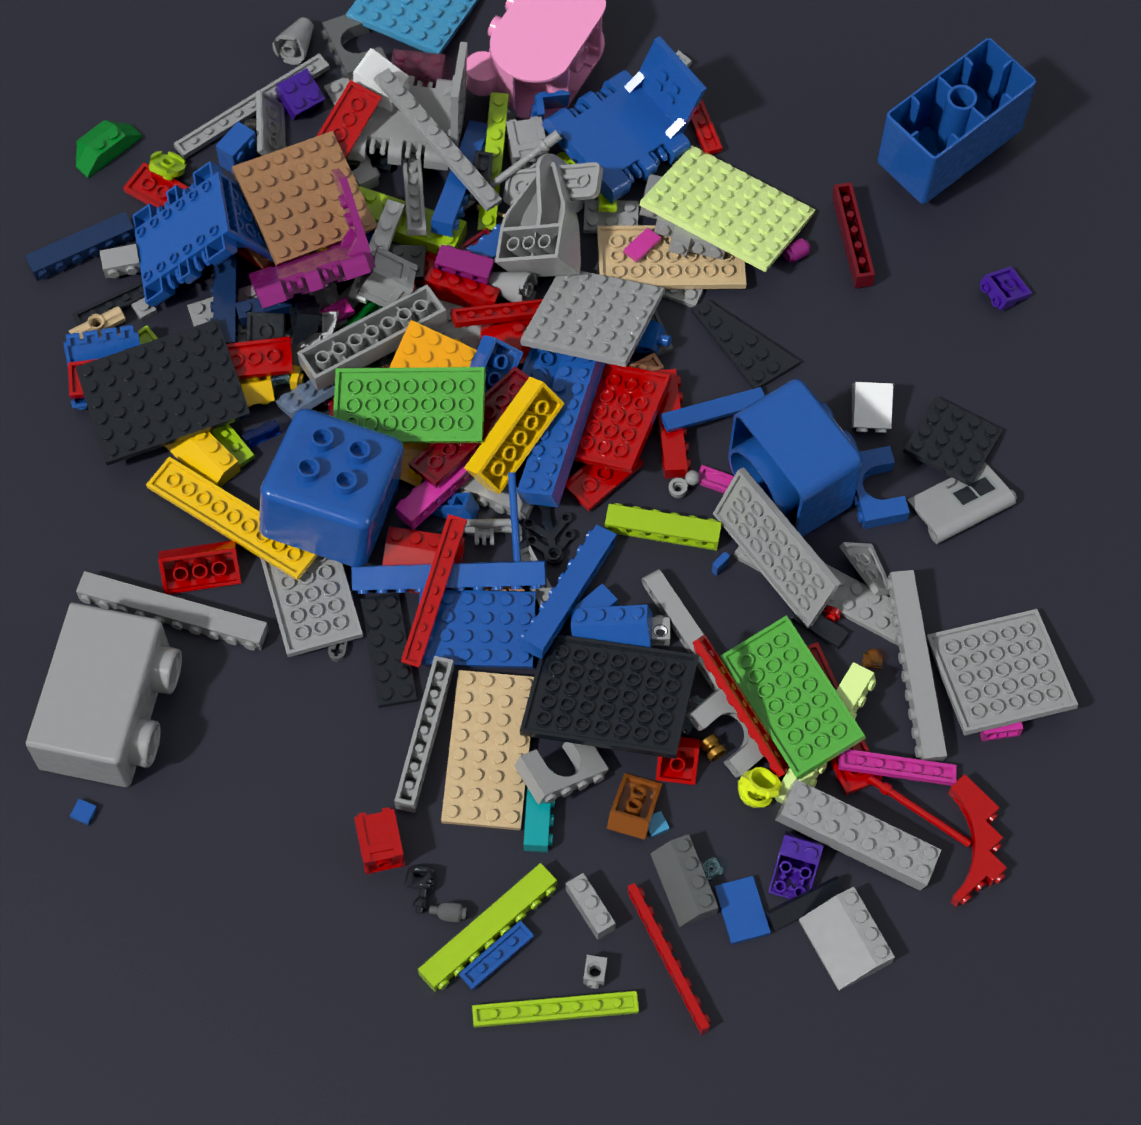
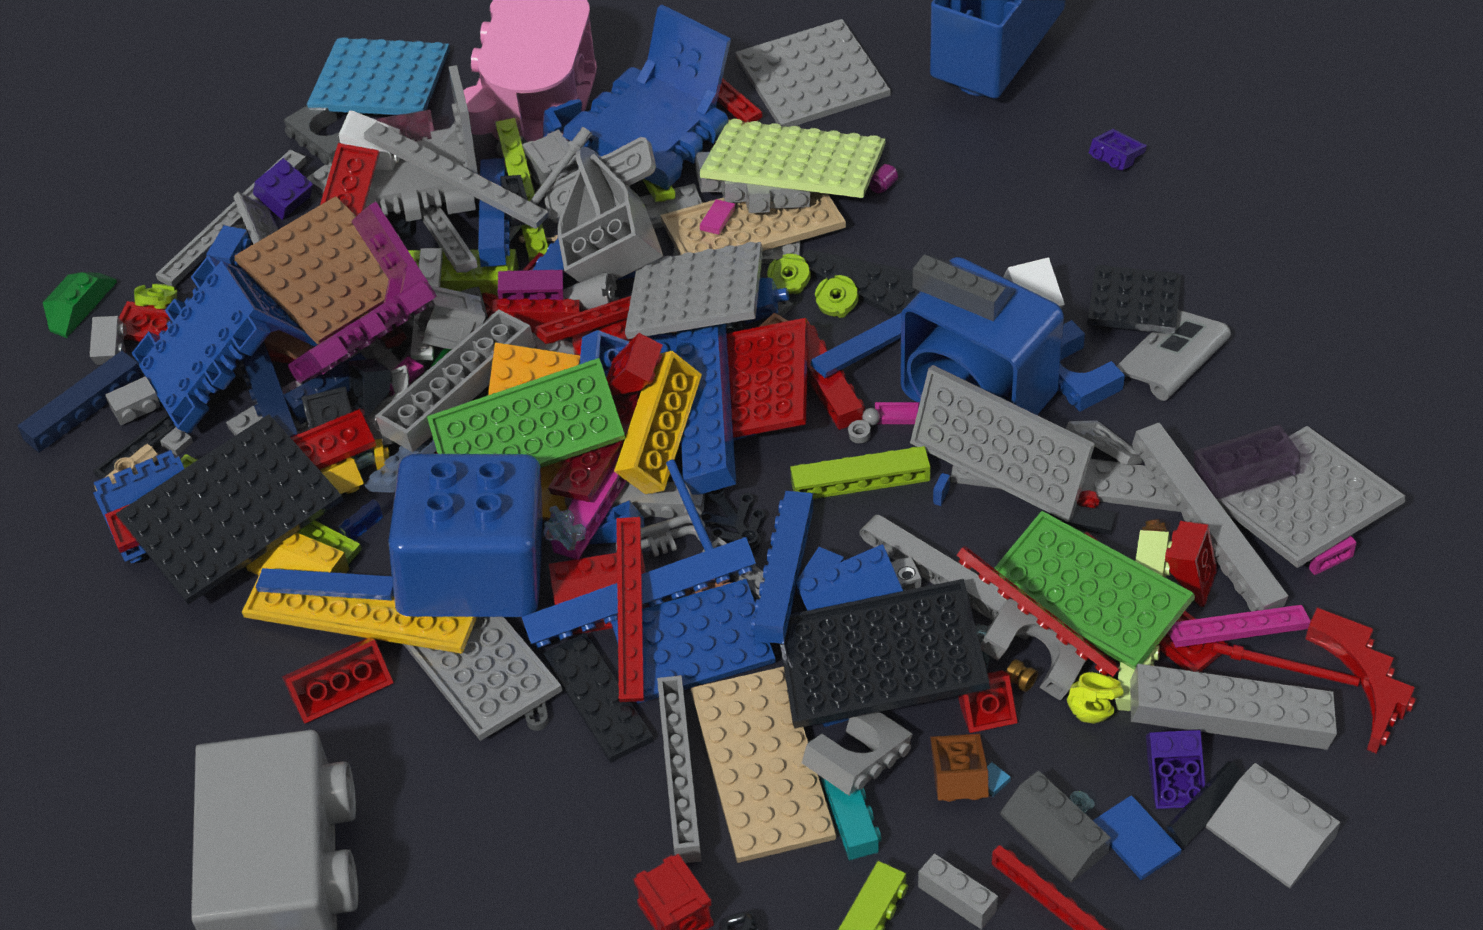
camera: 15 degrees left, 15 degrees down
light grey brick [76,571,269,650] -> none
light grey cone [273,18,314,65] -> none
red plate [564,458,644,512] -> none
dark red brick [832,182,875,288] -> none
none -> light grey brick [90,316,127,365]
none -> blue tile [256,568,394,601]
none -> clear light blue hips [543,506,586,551]
none -> red slope [606,333,663,396]
none -> light grey plate [736,19,890,127]
none -> lime plate [767,254,810,294]
none -> lime plate [815,275,859,318]
none -> dark grey slope [912,254,1016,321]
none -> red slope [1165,521,1217,607]
none -> clear purple brick [1194,425,1300,499]

